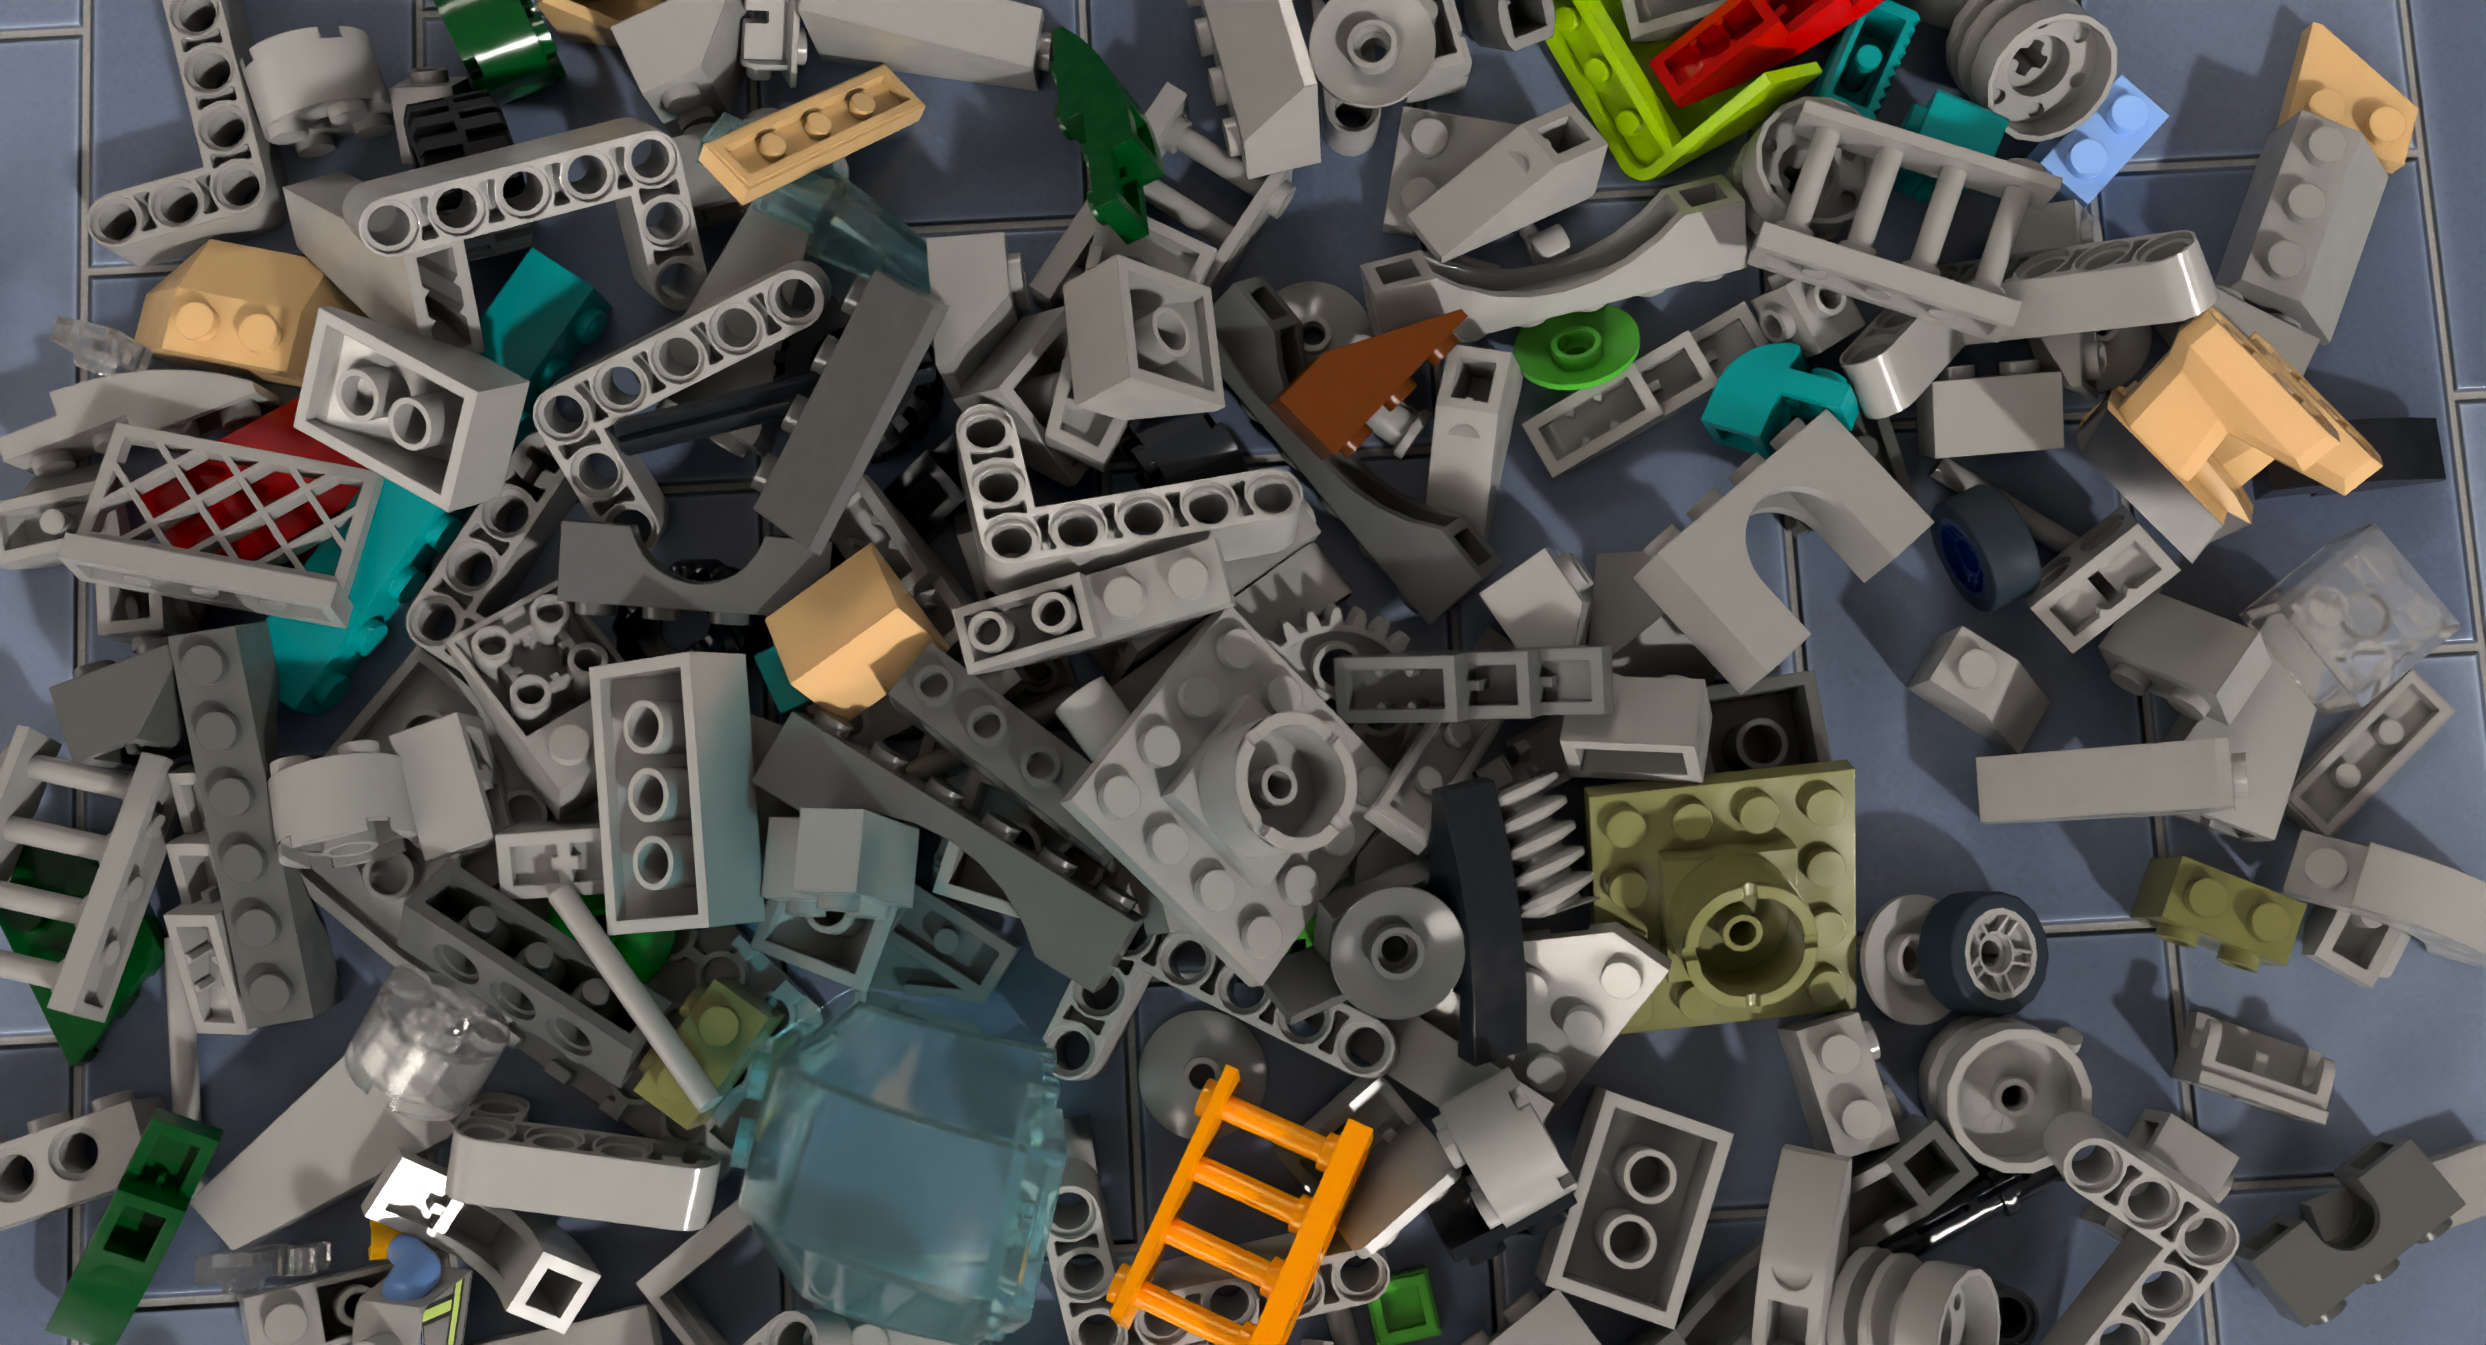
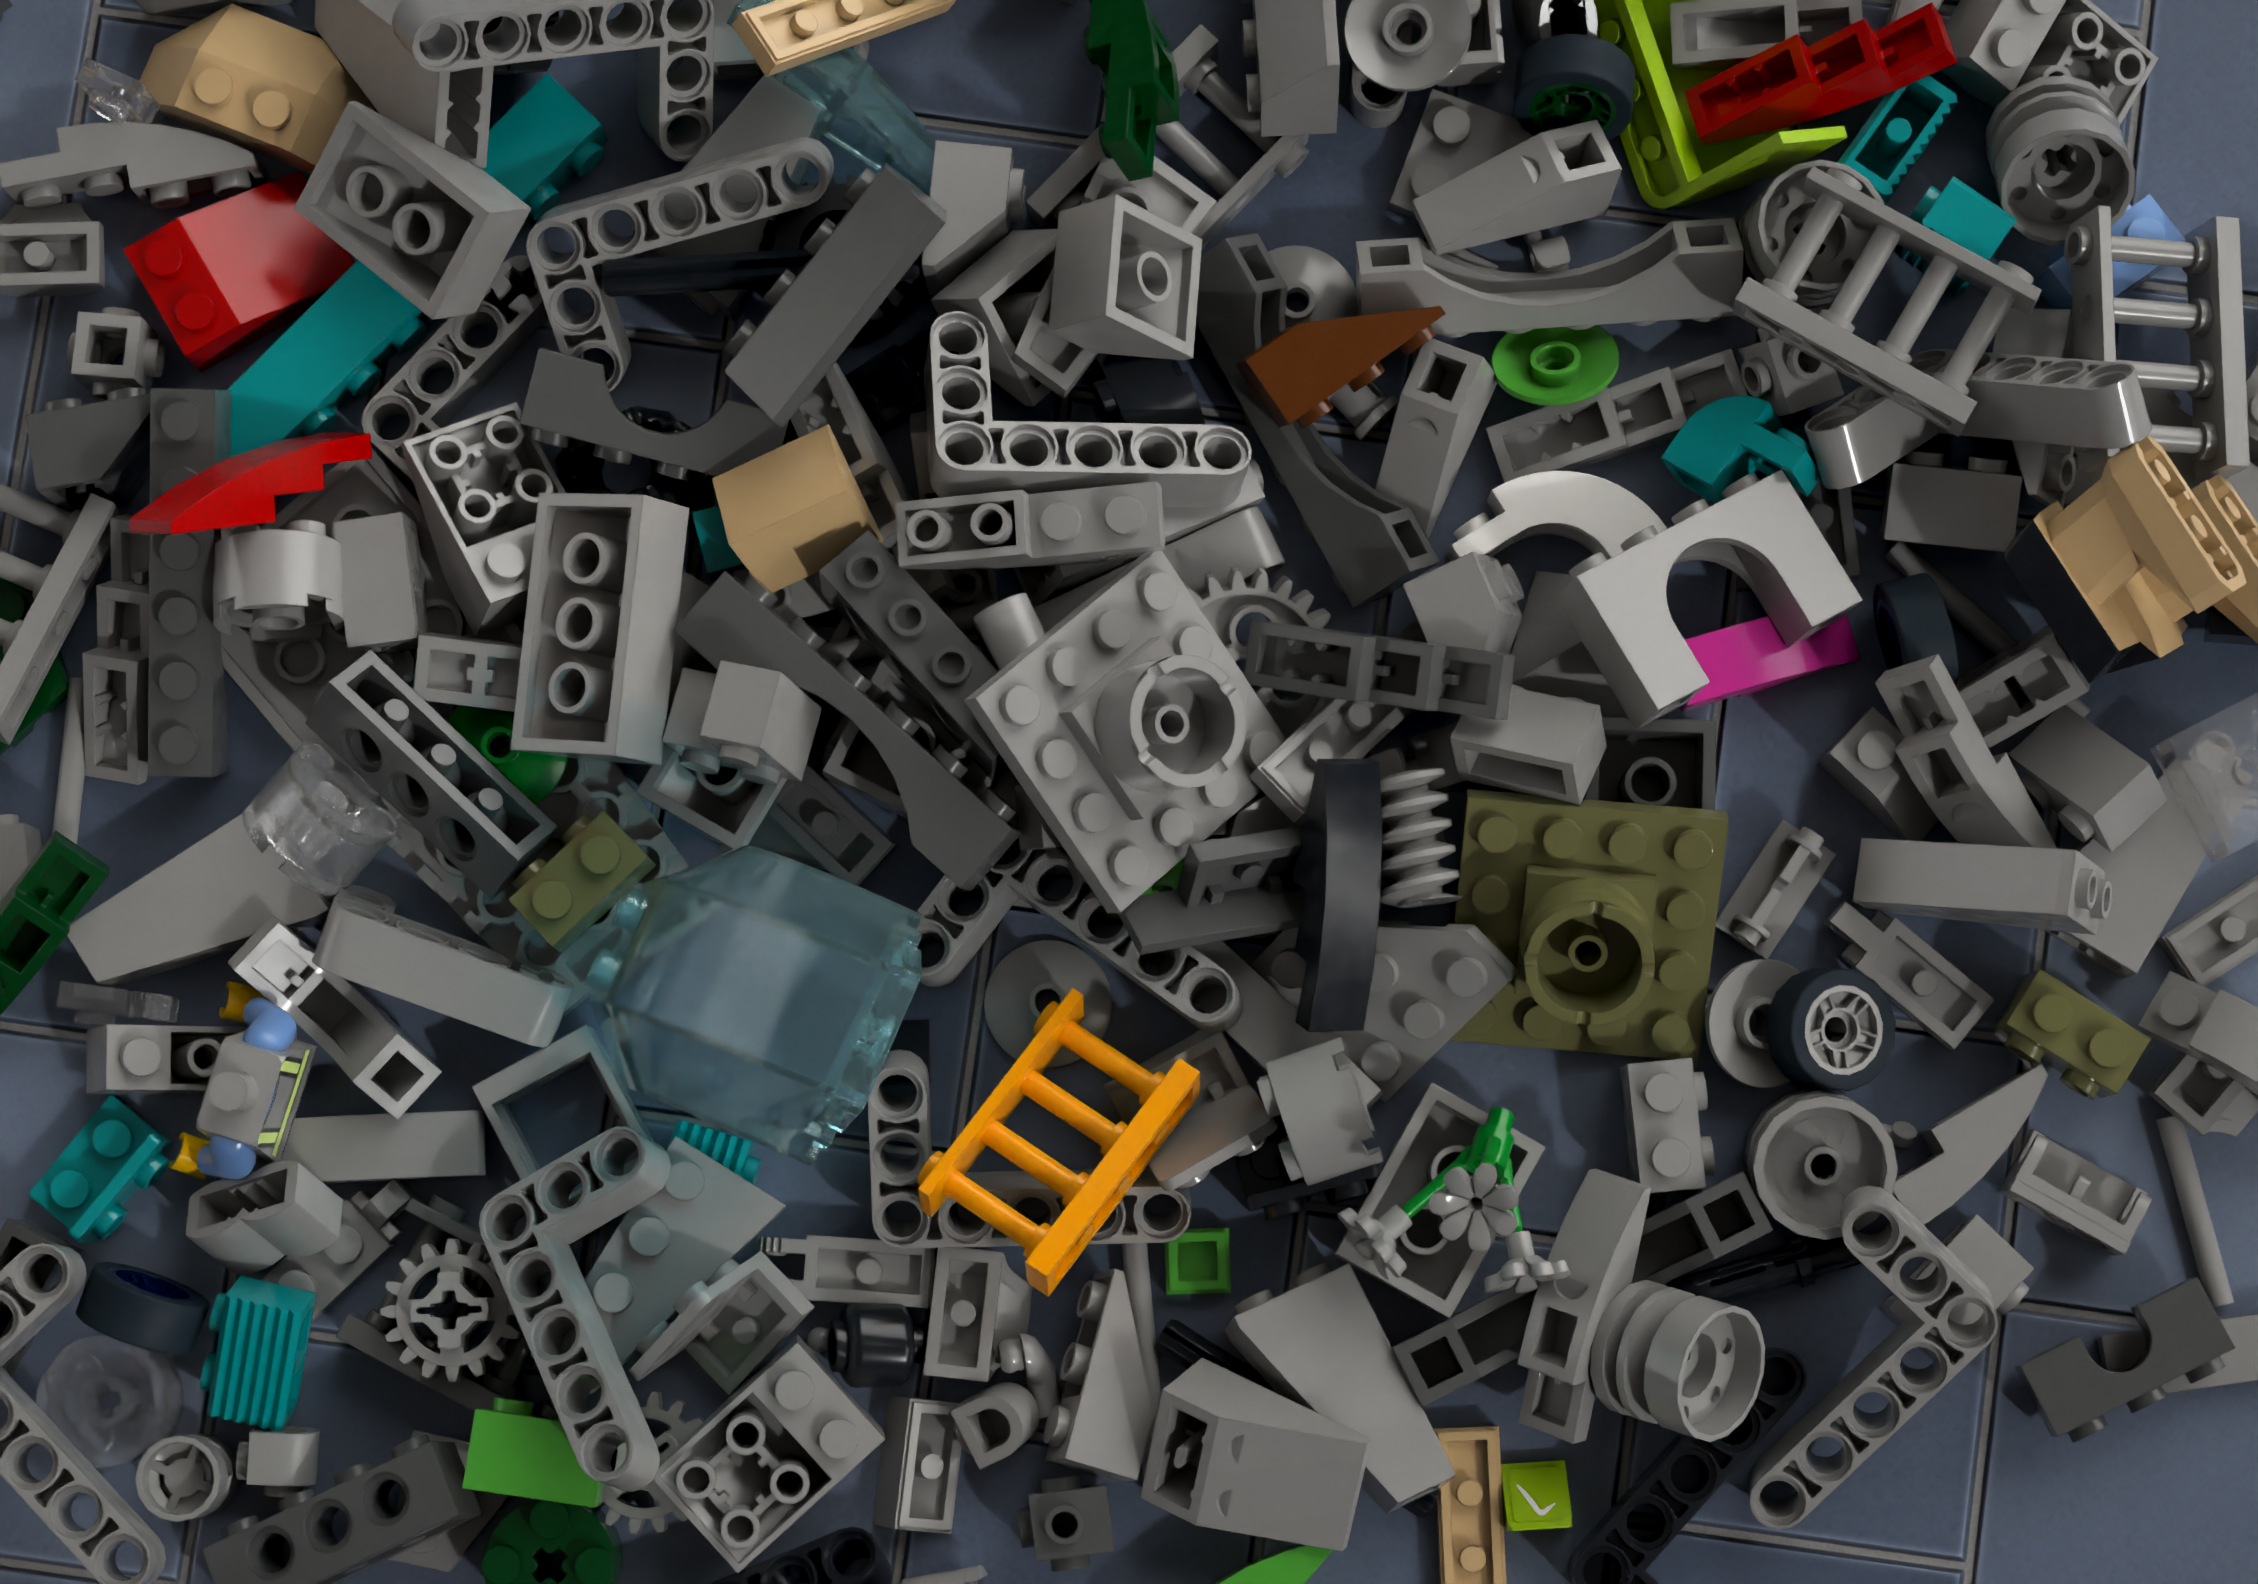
camera: 15 degrees right, 0 degrees up
light grey fence [57,422,385,629] -> none
light grey bar [548,884,723,1113] -> none
dark grey dish [1329,885,1465,1020] -> none
none -> red slope [129,432,372,534]
none -> light grey plant [1337,1107,1571,1293]
none -> white arch [1447,471,1667,561]
none -> black wheel [1514,34,1635,141]
none -> dark pink slope [1680,615,1861,713]
none -> light grey hinge [1716,819,1836,959]
none -> light grey hinge [1823,901,1994,1050]
none -> light grey slope [1875,654,2057,848]
none -> light grey slope [1893,1064,2048,1225]
none -> light grey fence [2064,205,2250,481]
none -> light grey bar [2156,1116,2234,1307]

